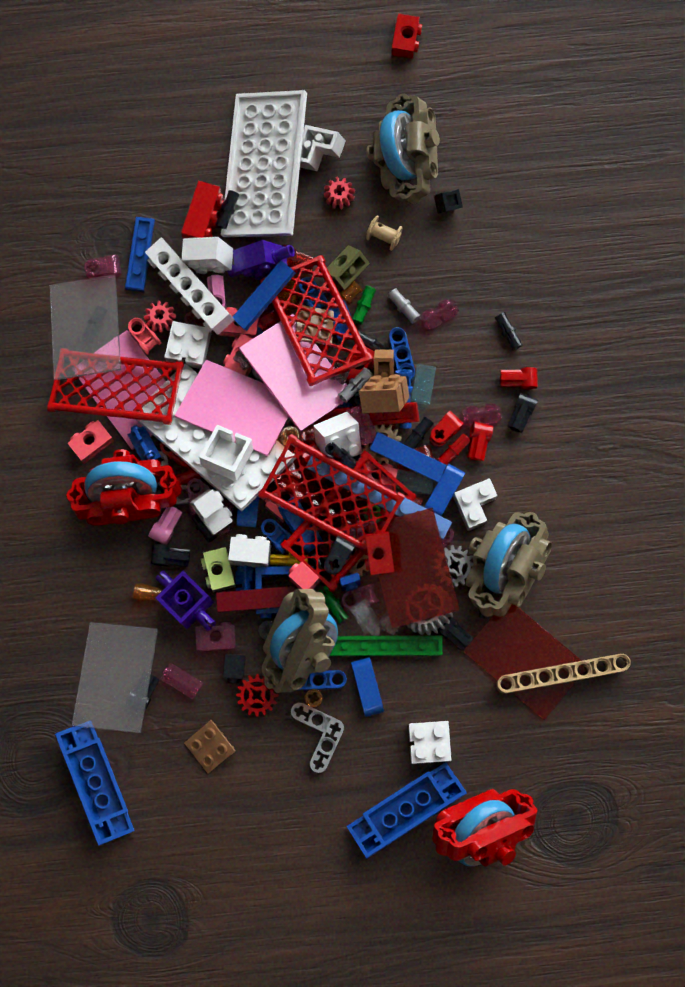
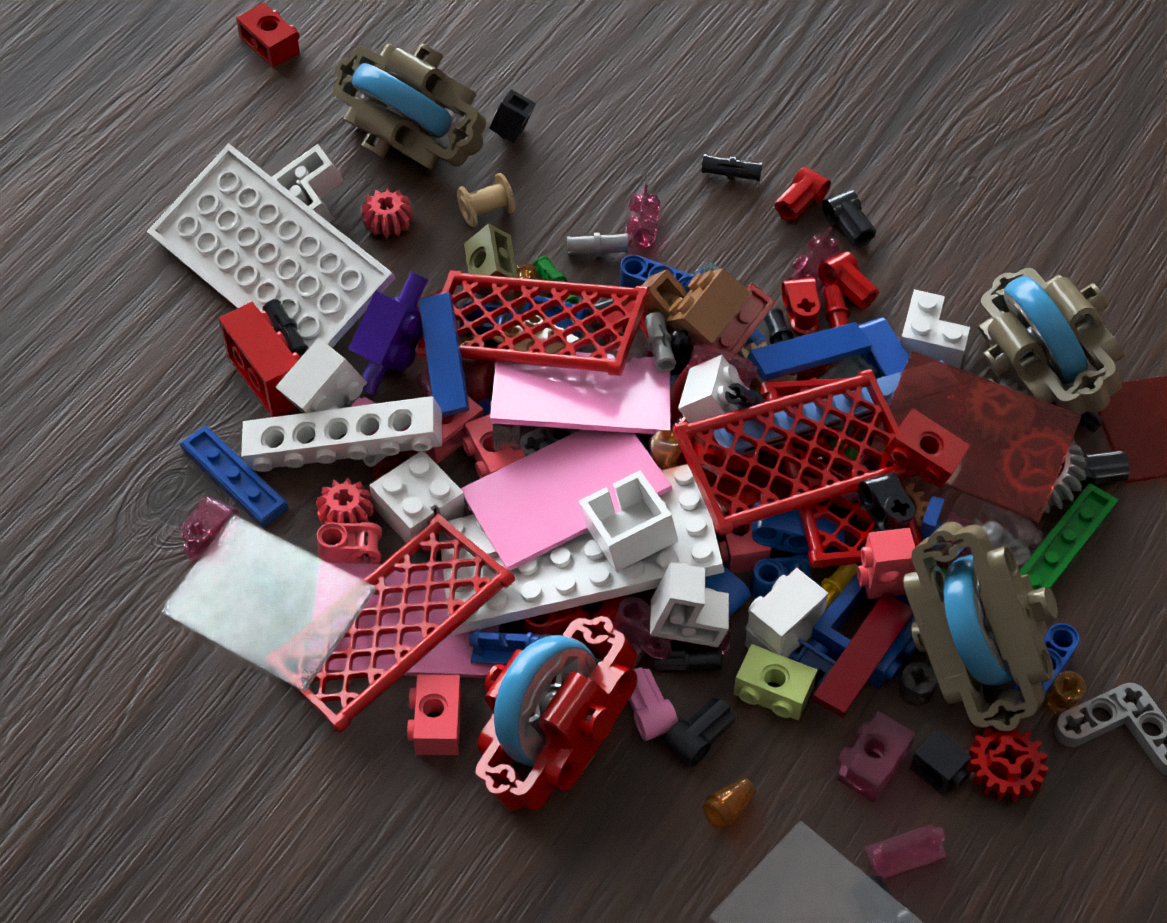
camera: 50 degrees left, 25 degrees down
dark purple brick [155,571,216,631] -> none
medium nougat hinge [184,720,236,774] -> none
blue beam [351,657,384,717] -> none

